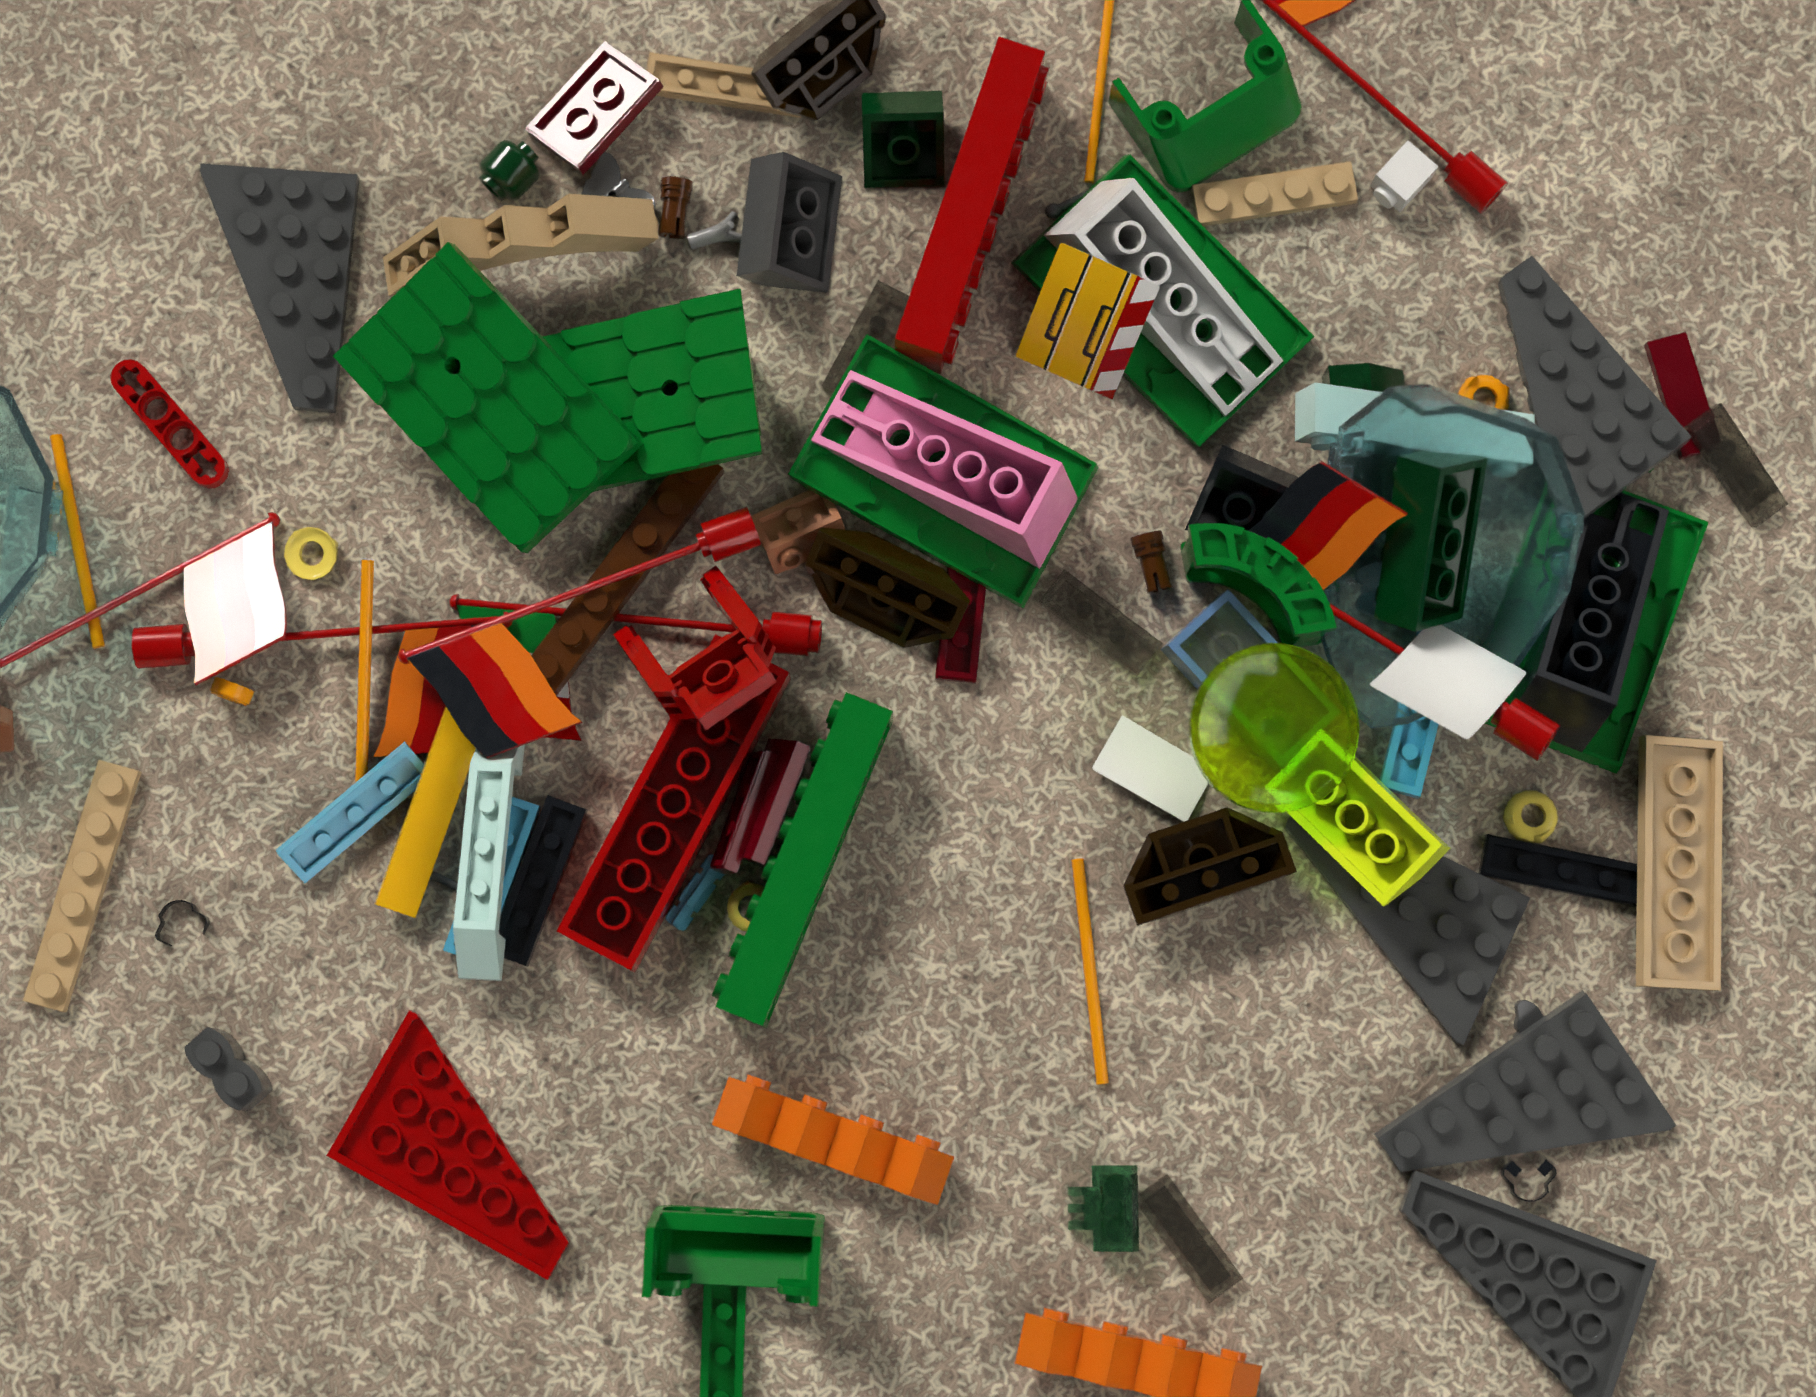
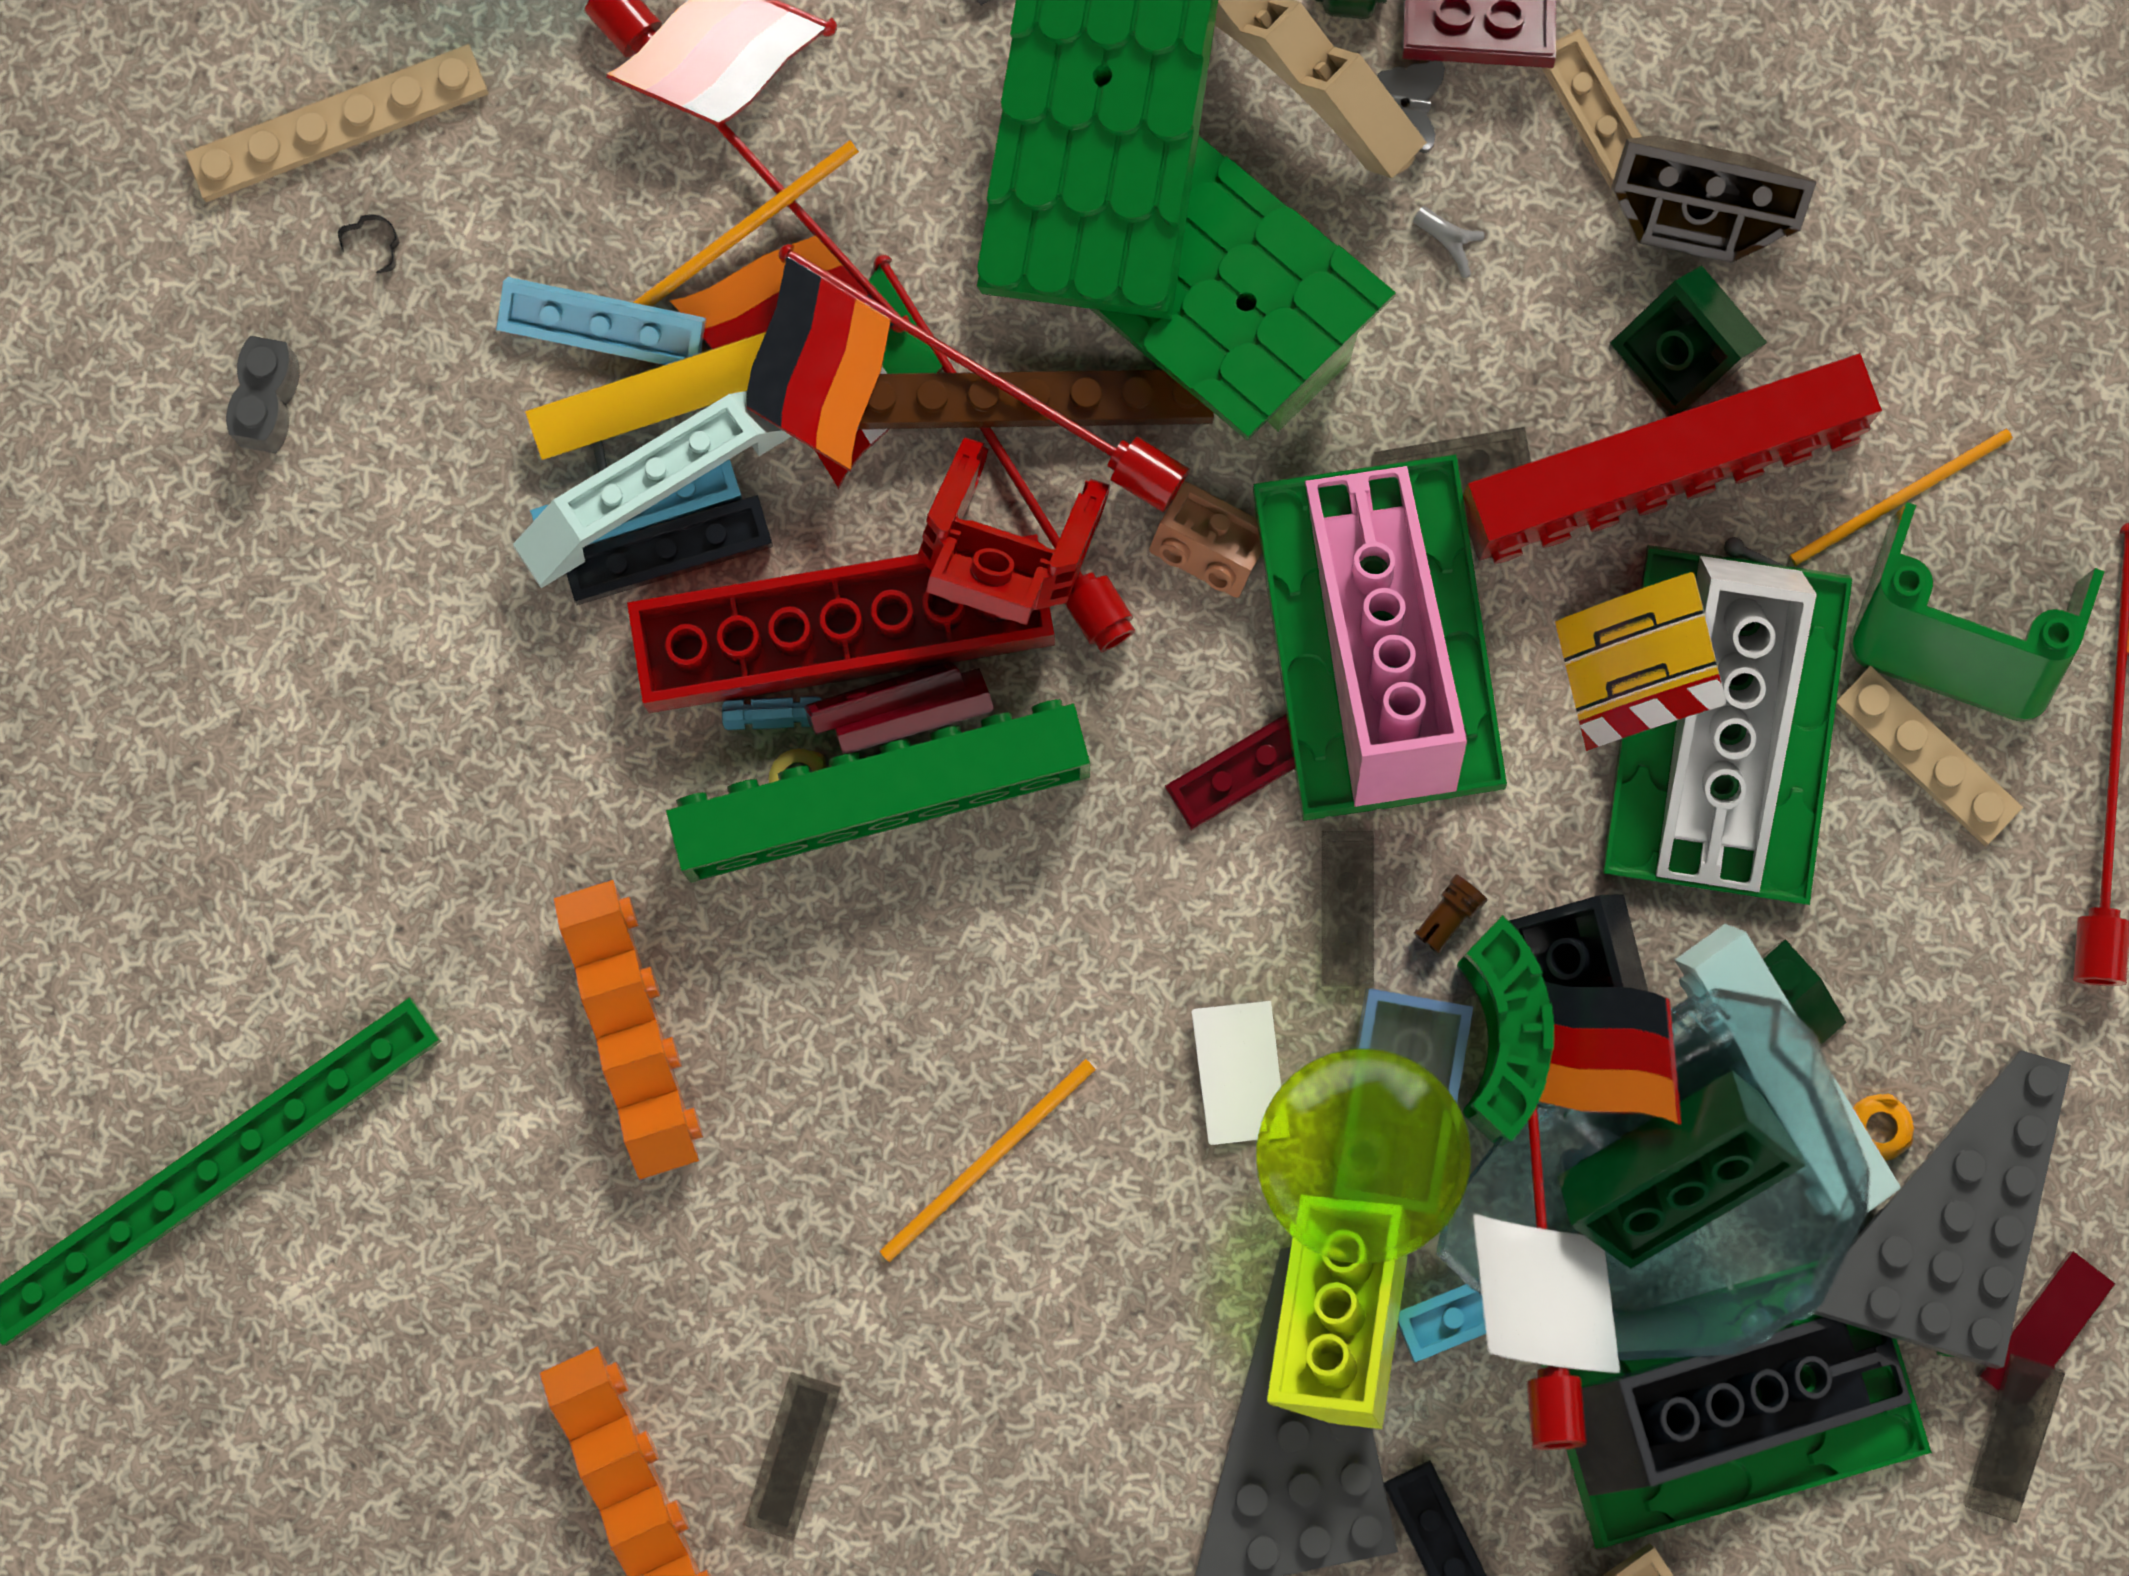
camera: 55 degrees right, 0 degrees up
light orange tile [210,677,255,706] -> none
light yellow piece [284,527,338,580] -> none
red wing [326,1010,570,1280] -> none
green windscreen [642,1205,825,1307] -> none
reddish brown pin [659,176,693,239] -> none
dark grey slope [736,152,842,293] -> none
dark brown wedge [804,528,970,648] -> none
clear green hinge [1067,1165,1139,1252] -> none
dark brown wedge [1123,807,1297,926] -> none
white brick [1370,140,1438,212] -> none
light yellow piece [1503,790,1558,843] -> none

